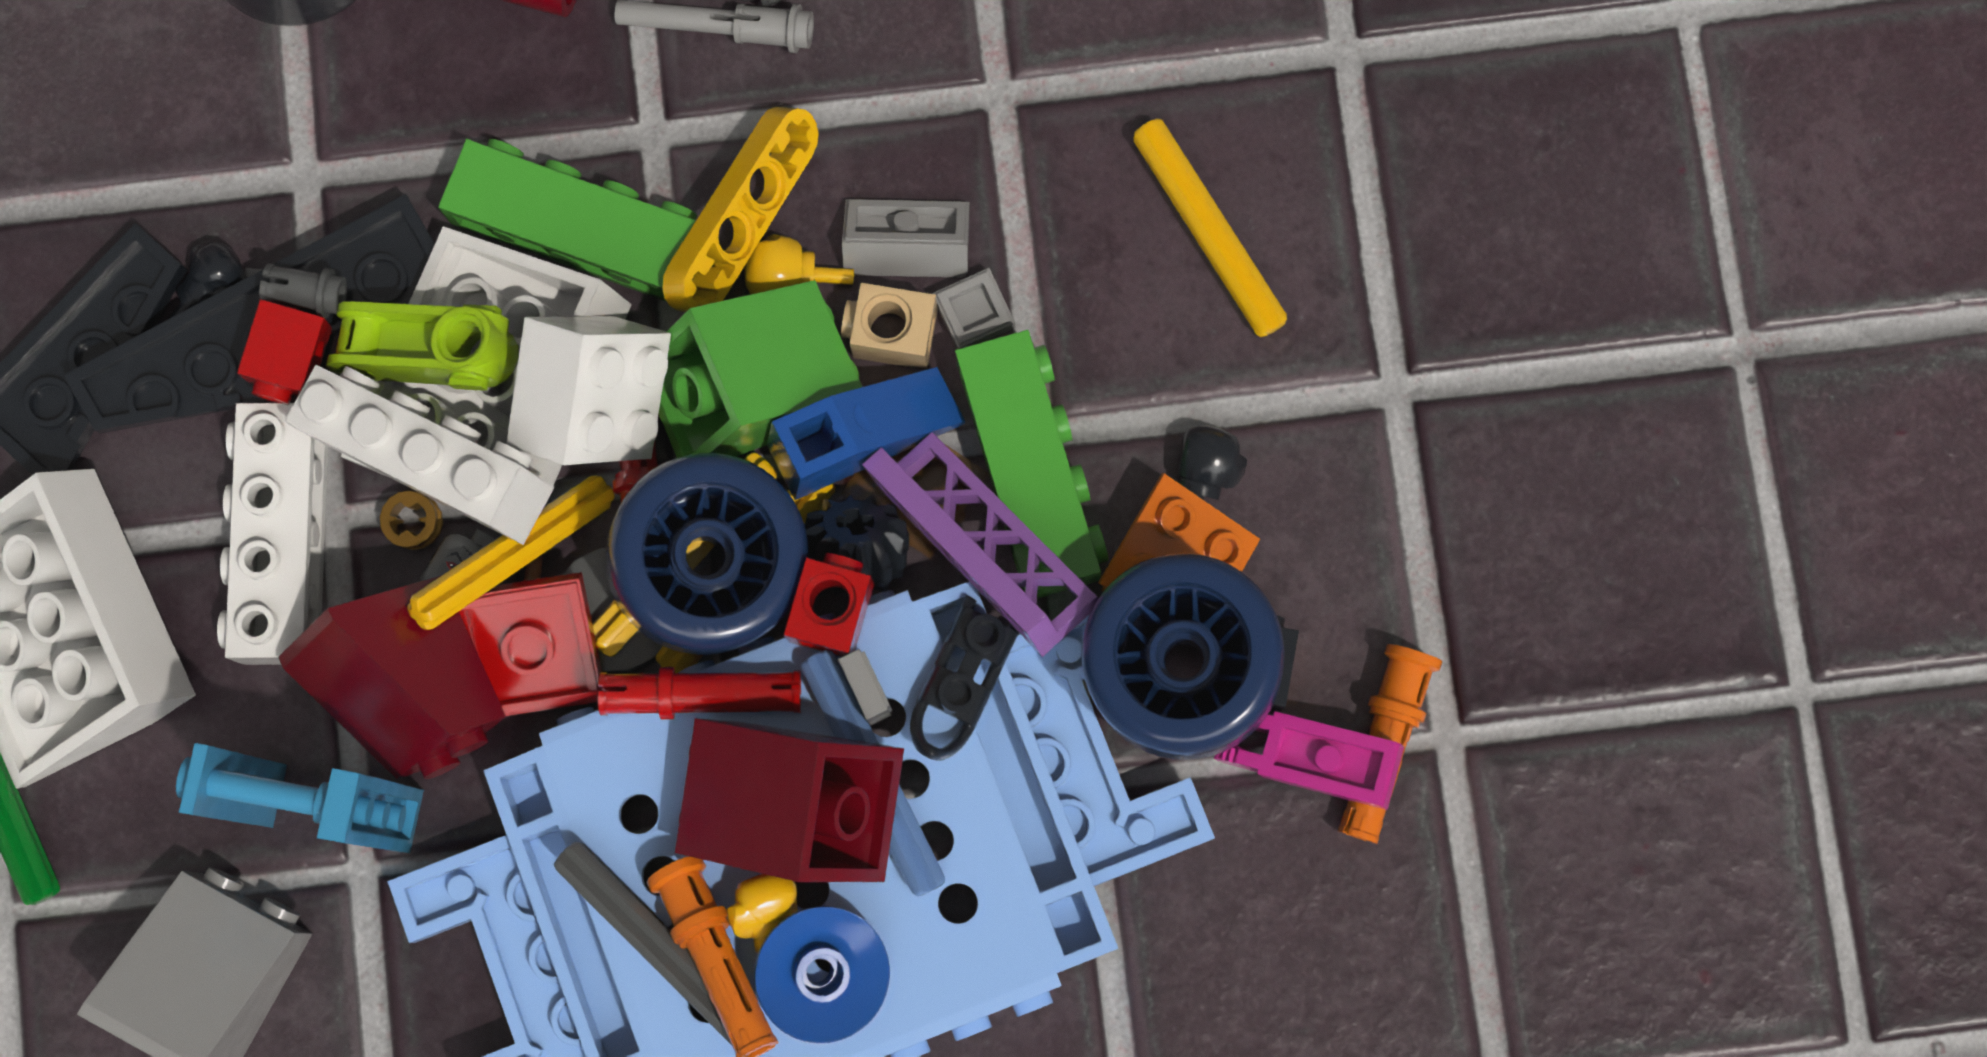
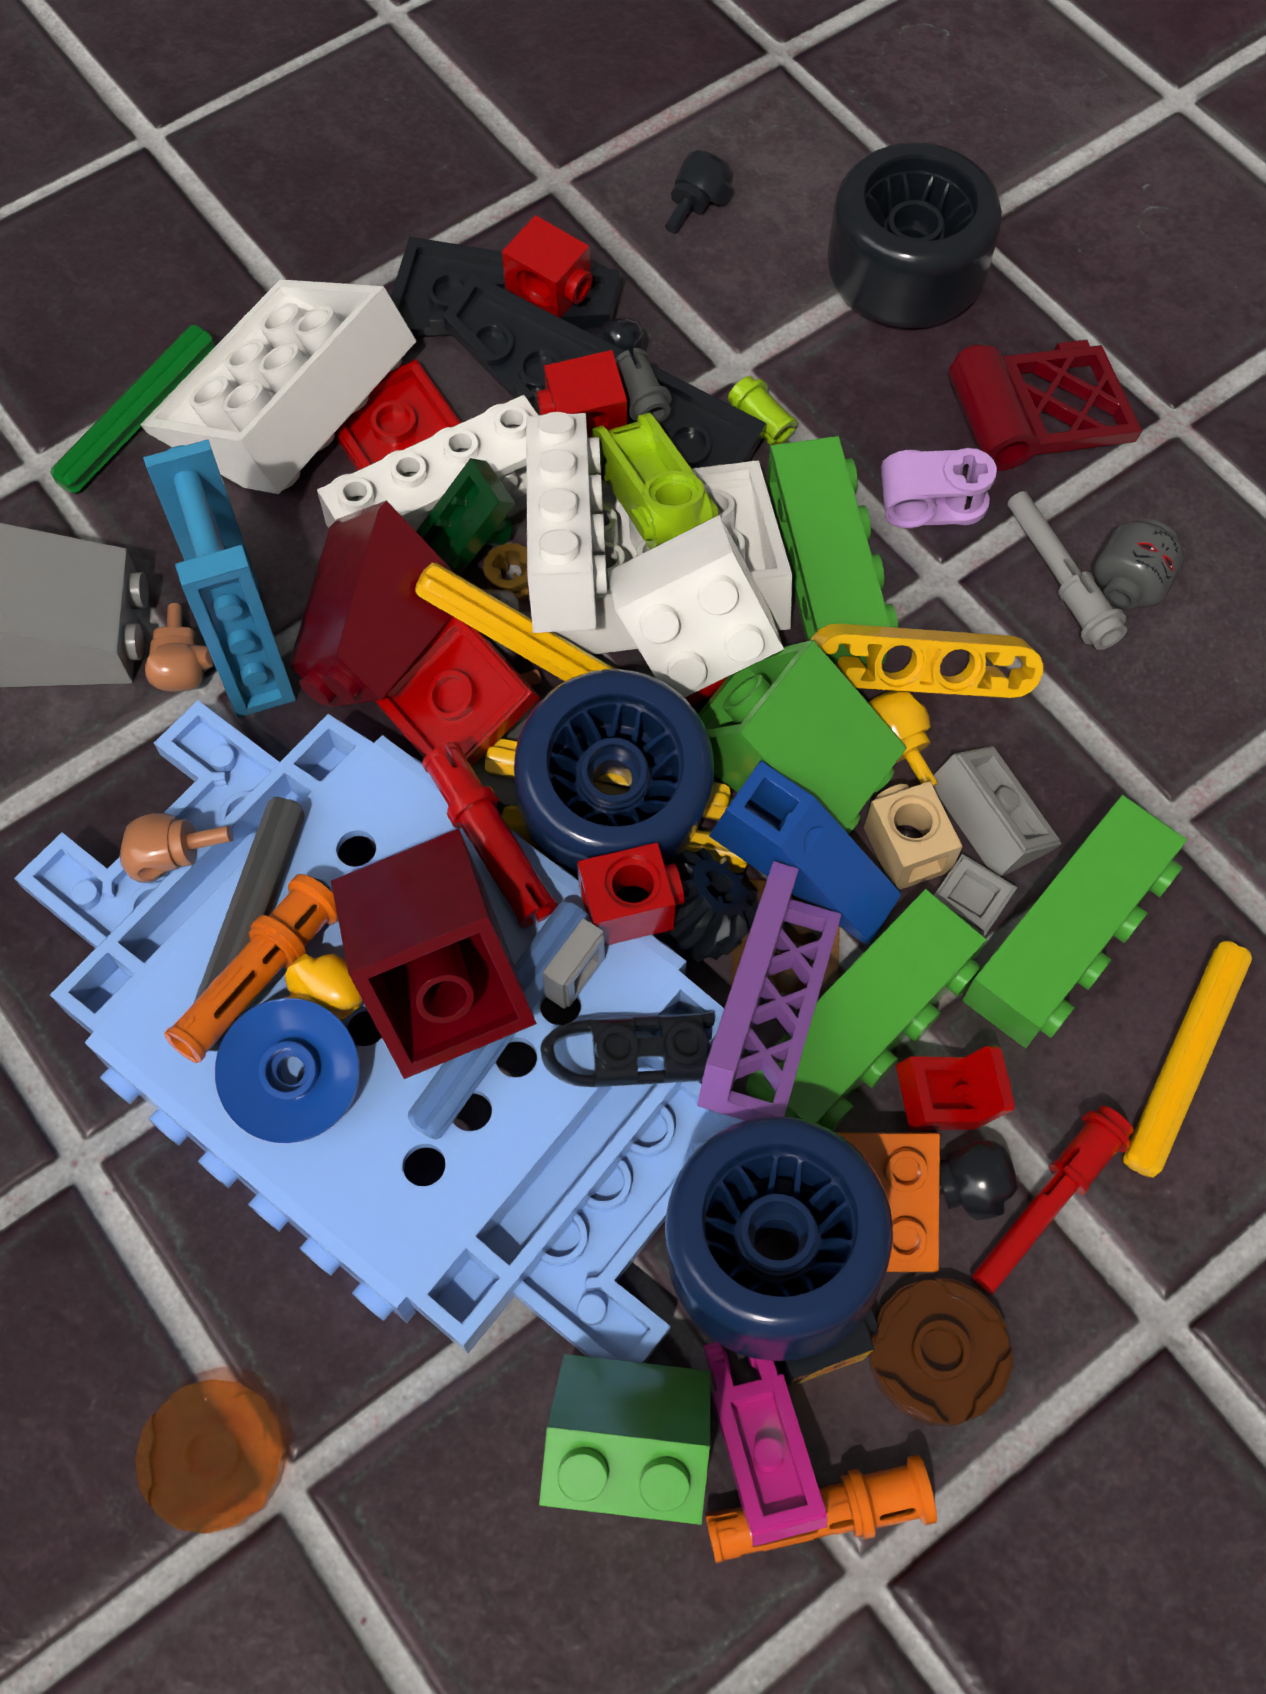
camera: 55 degrees right, 15 degrees down
none -> nougat piece [120,813,234,883]
none -> nougat piece [145,603,213,692]
none -> red tile [334,359,461,471]
none -> dark green tile [416,458,516,576]
none -> red brick [502,215,593,318]
none -> bright green slope [539,1354,710,1525]
none -> black piece [665,150,734,234]
none -> lime pin [727,376,798,447]
none -> reddish brown tile [869,1278,1013,1426]
none -> lavender piece [881,448,997,528]
none -> red bracket [896,1046,1015,1130]
none -> bright green brick [962,794,1188,1049]
none -> red pin [971,1105,1134,1294]

